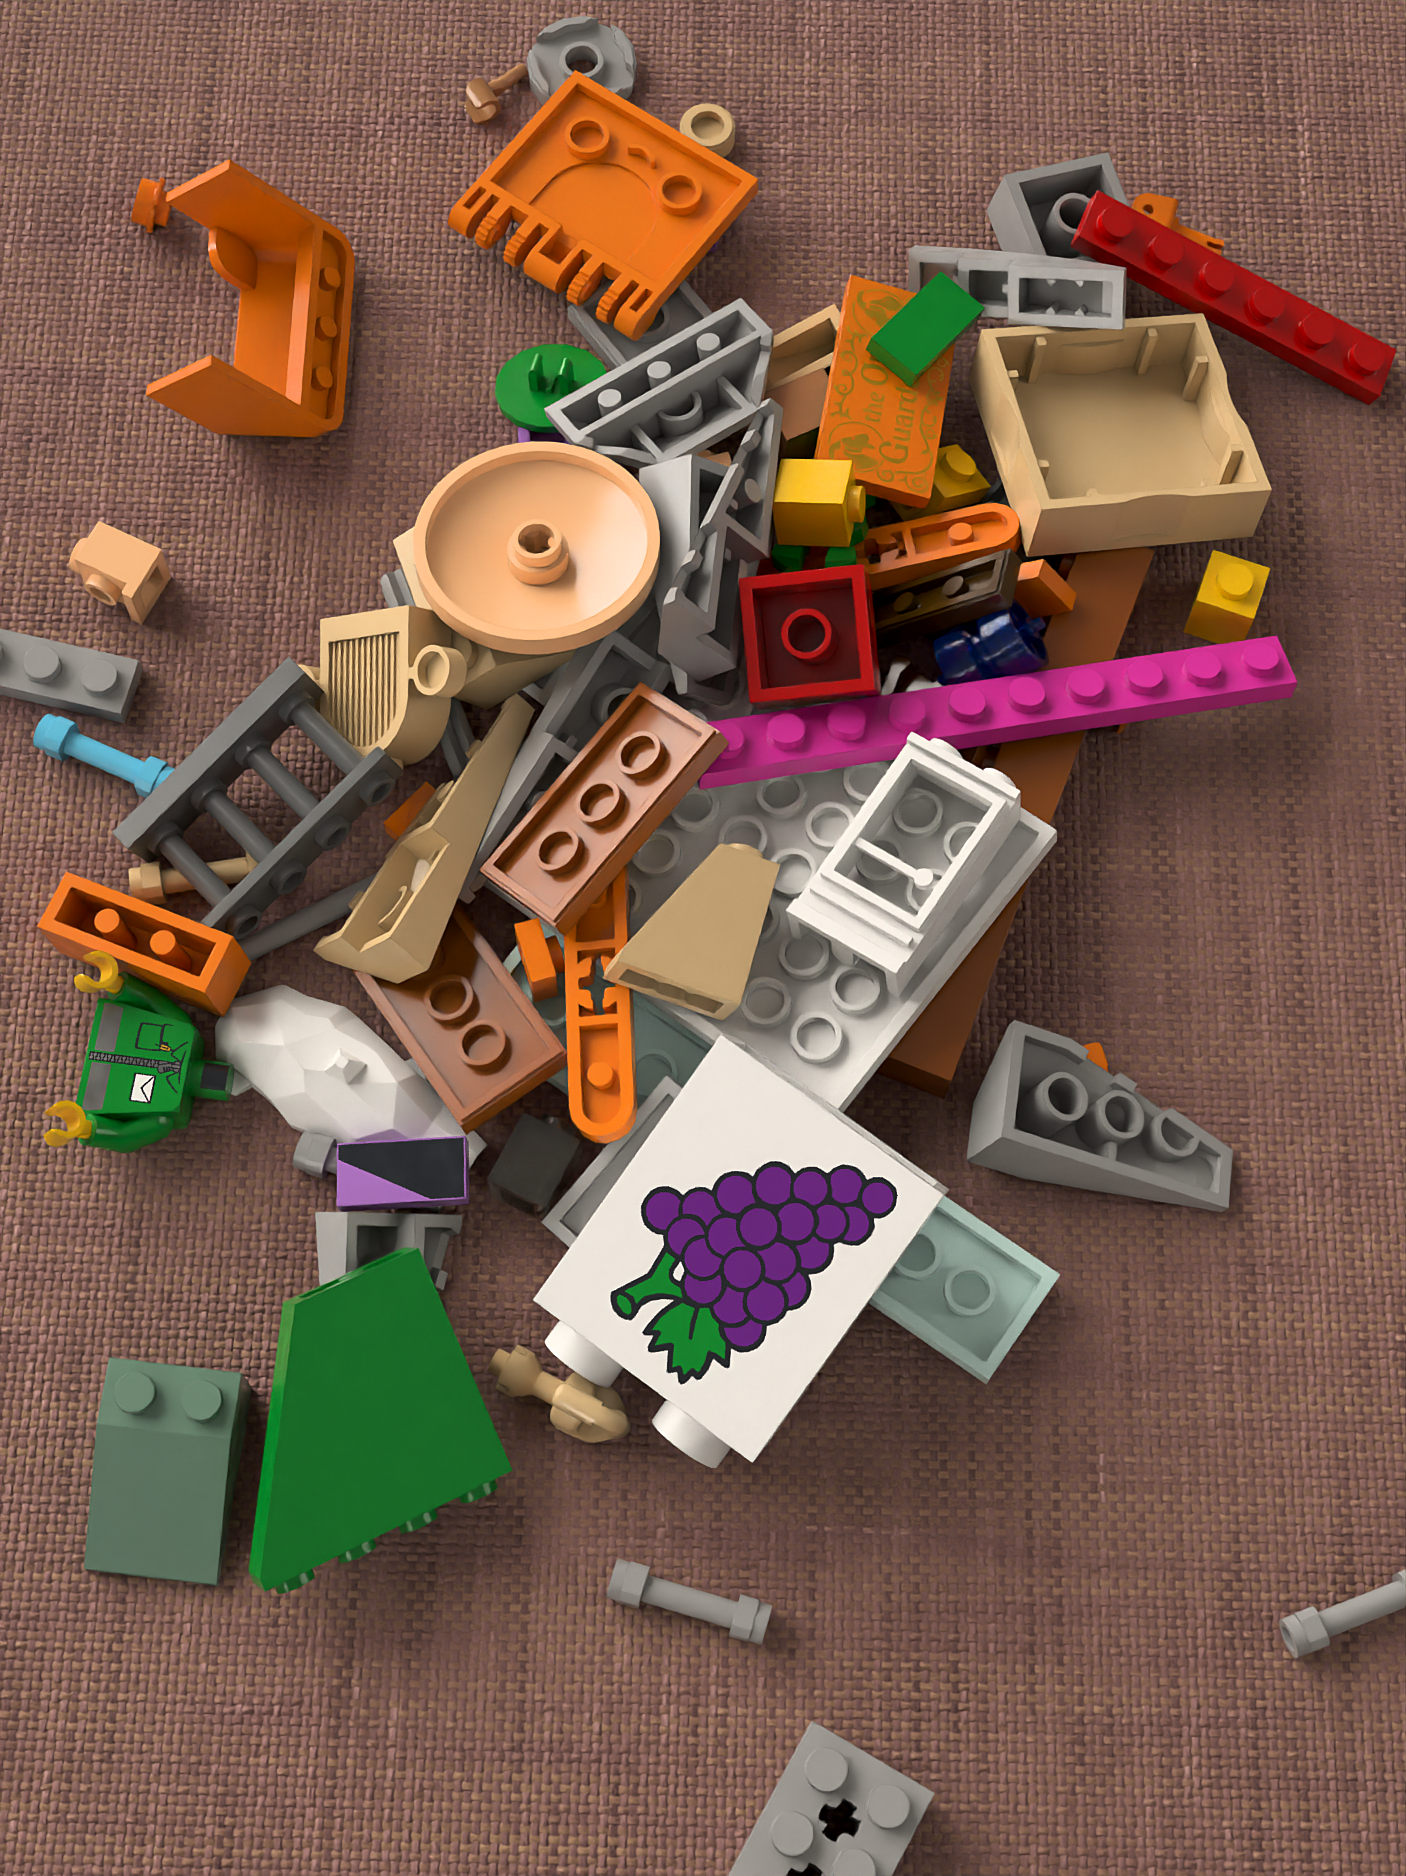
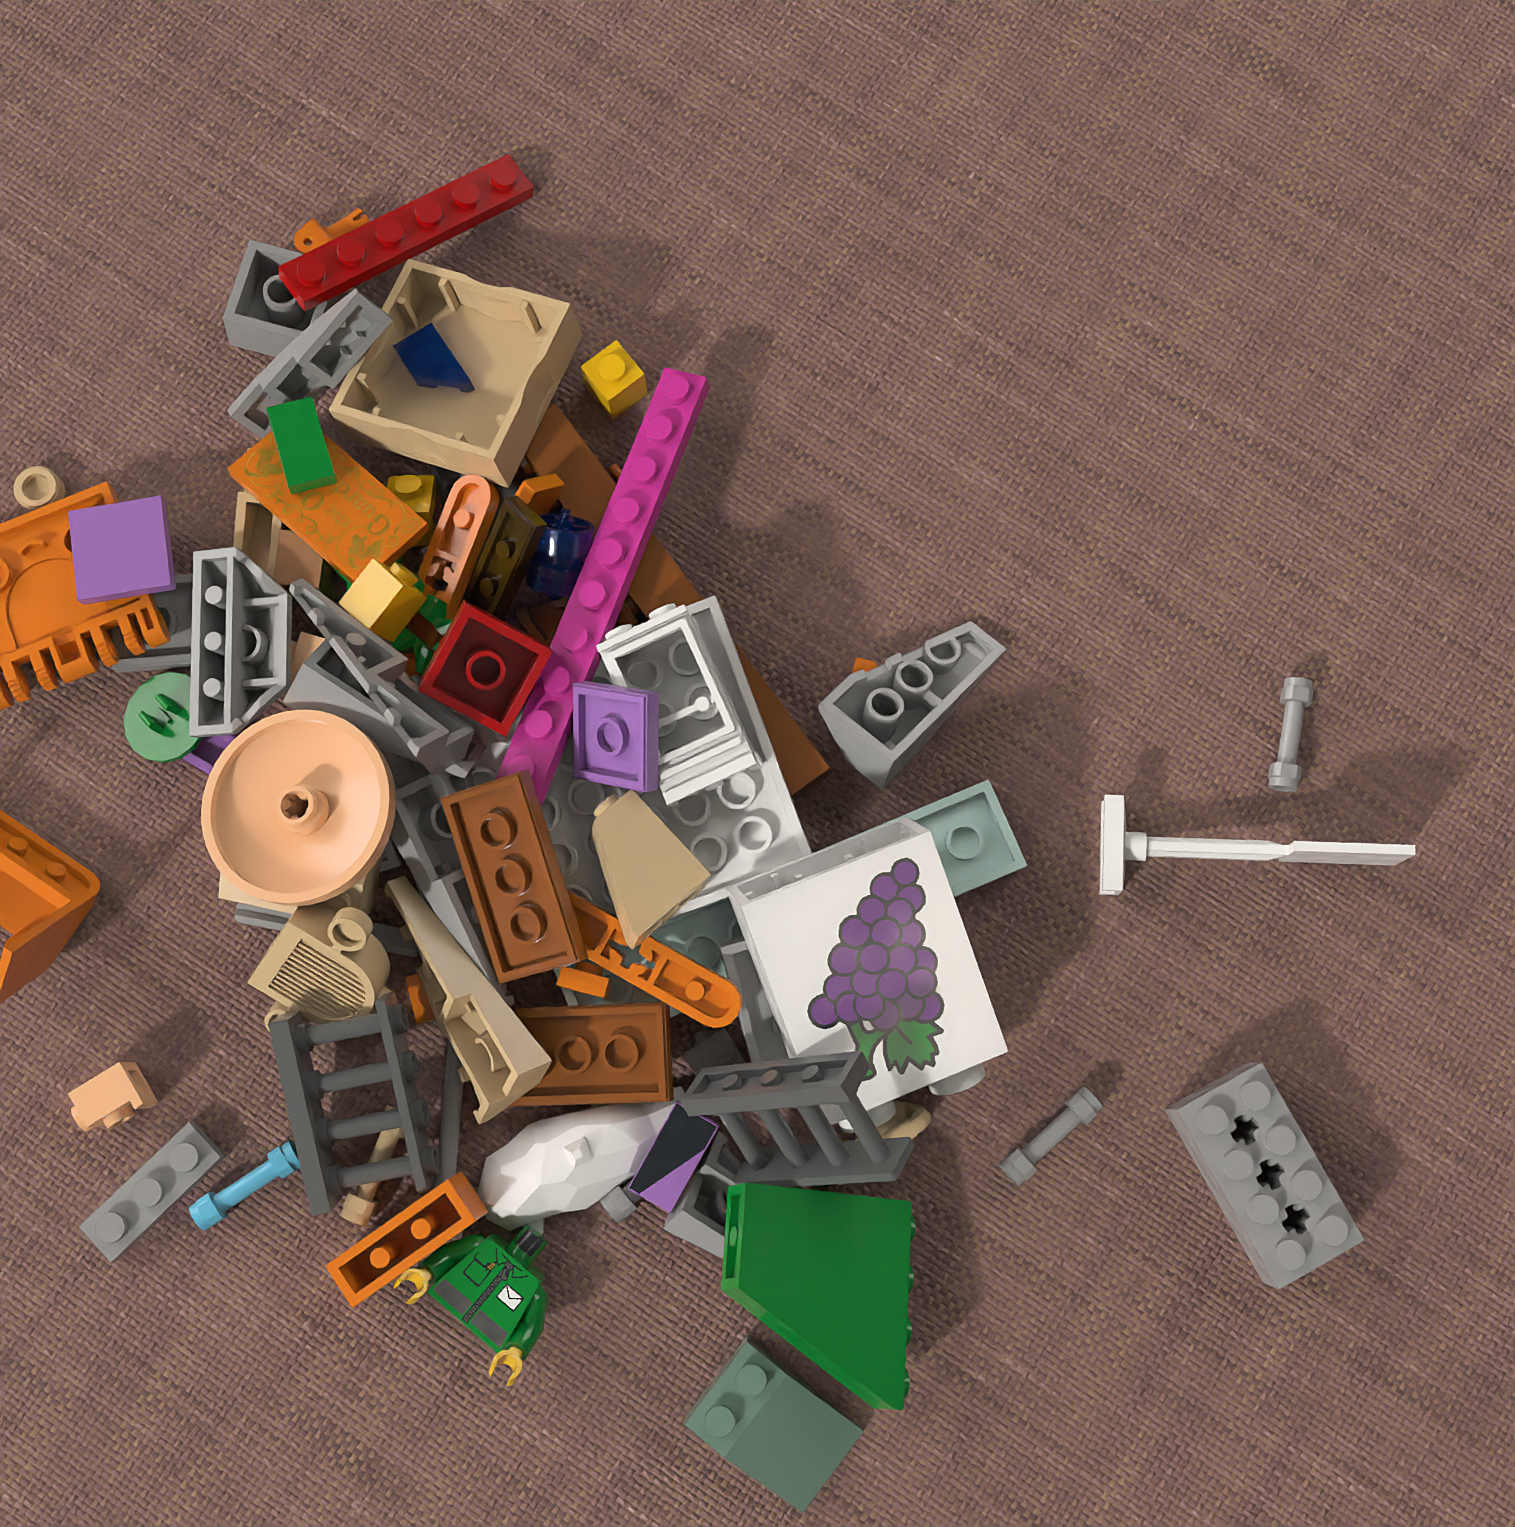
camera: 55 degrees left, 10 degrees up
none -> medium lavender tile [68,495,176,605]
none -> clear blue tile [393,323,475,393]
none -> medium lavender tile [573,681,659,793]
none -> dark grey fence [680,1050,915,1187]
none -> white piece [1099,795,1415,895]

